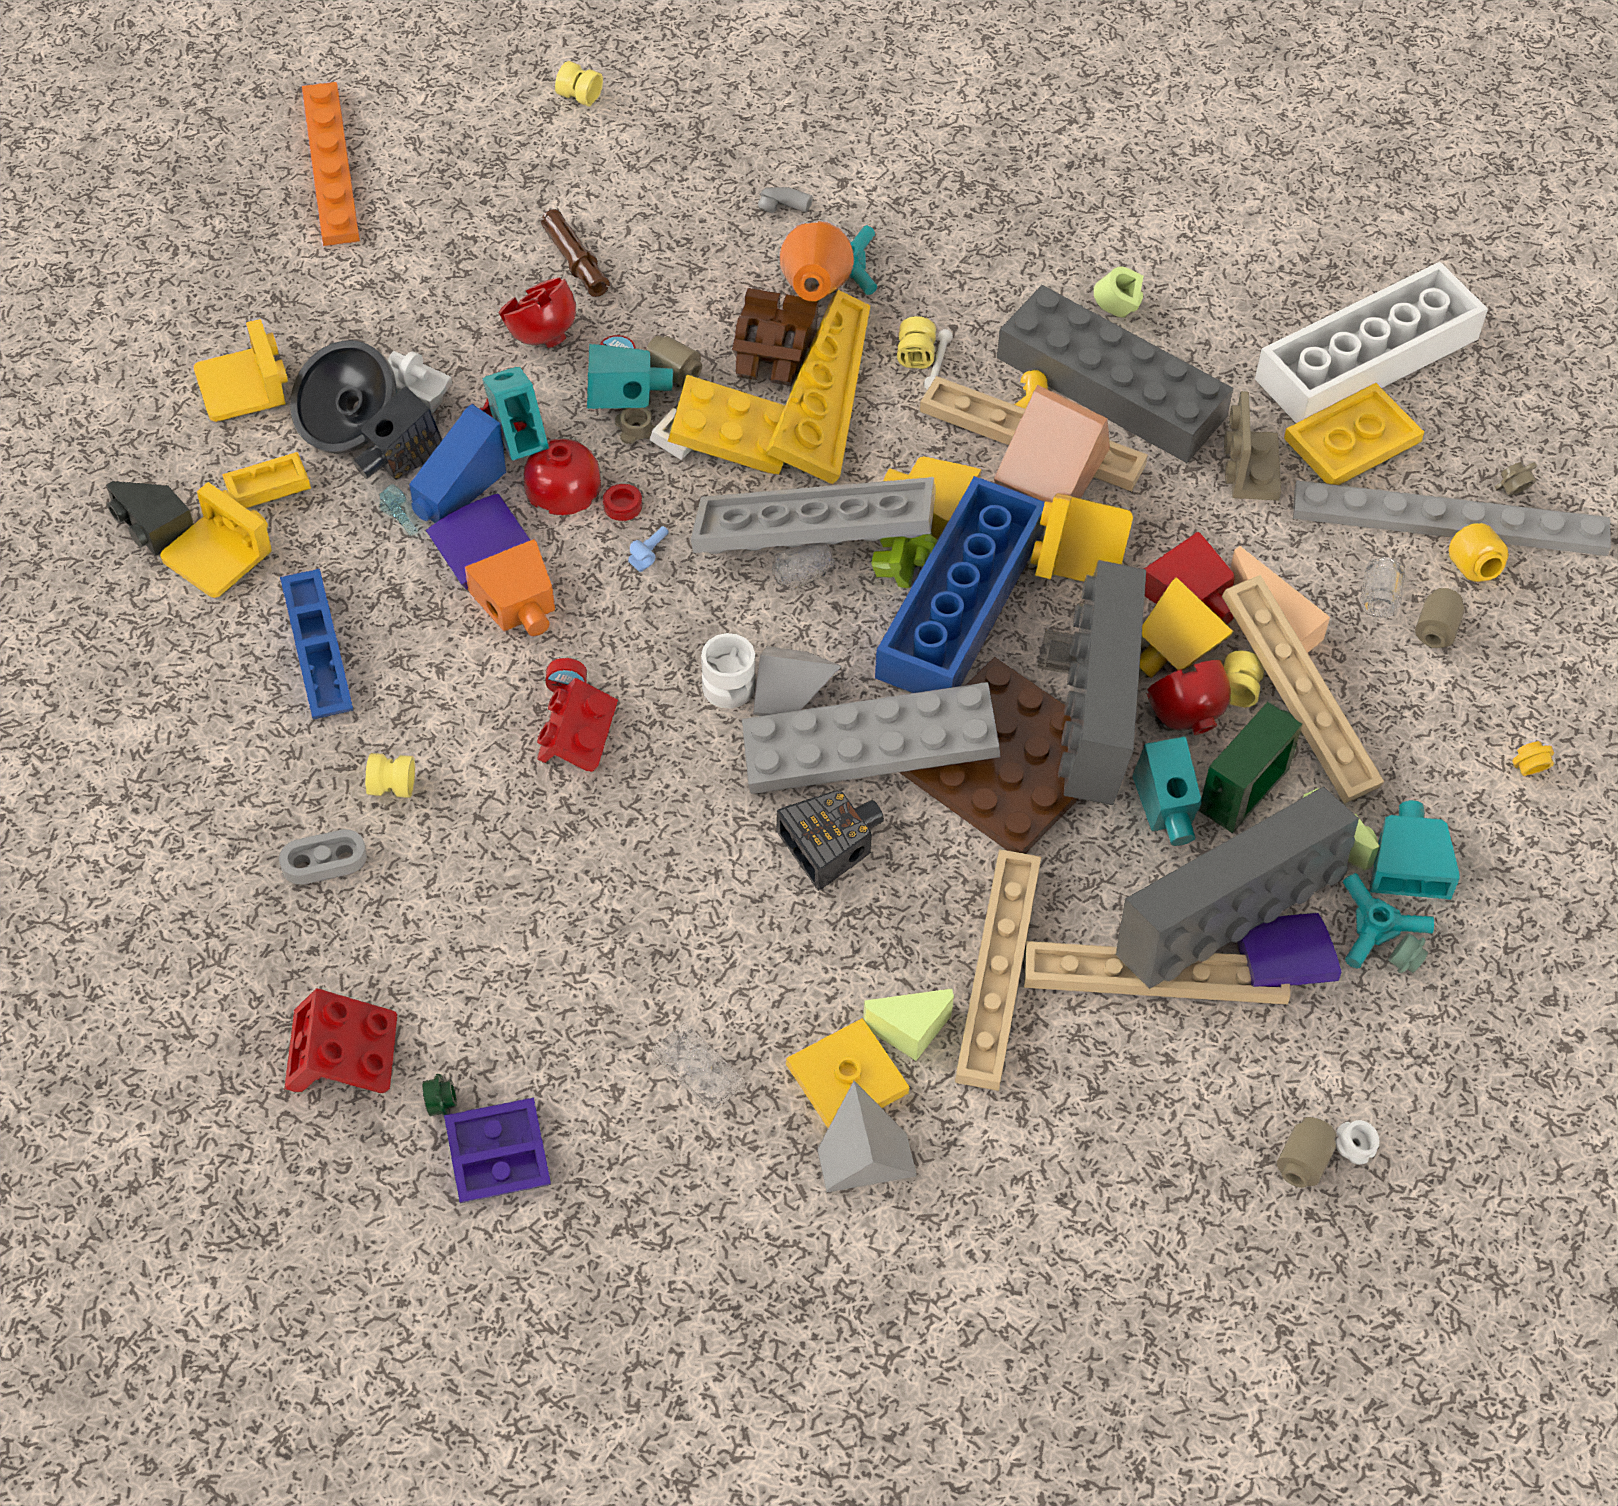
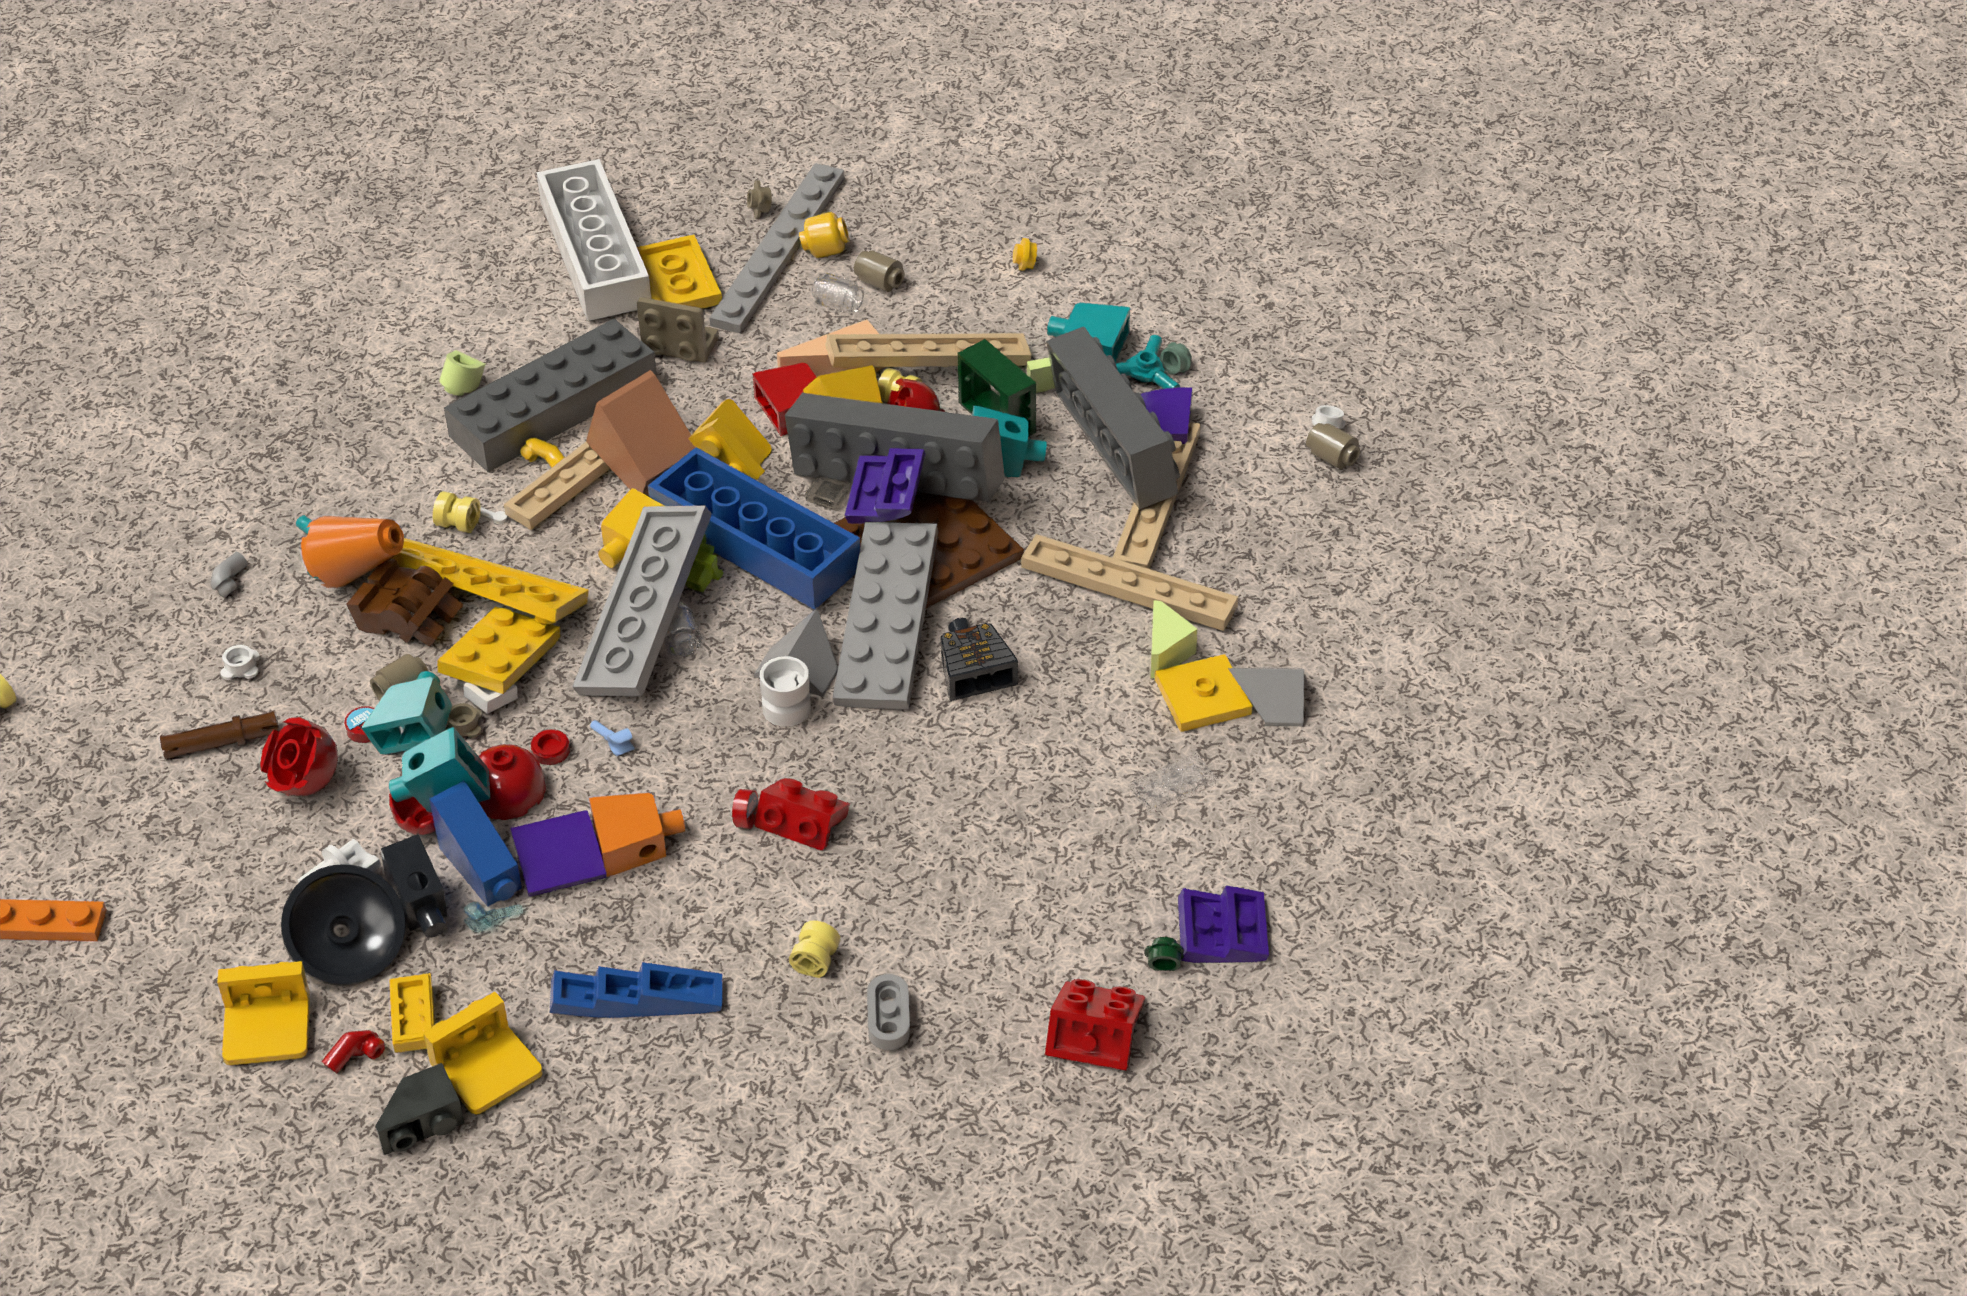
camera: 75 degrees left, 10 degrees down
none -> white plate [220,645,260,680]
none -> red arm [321,1030,385,1074]
none -> dark purple slope [844,448,926,524]

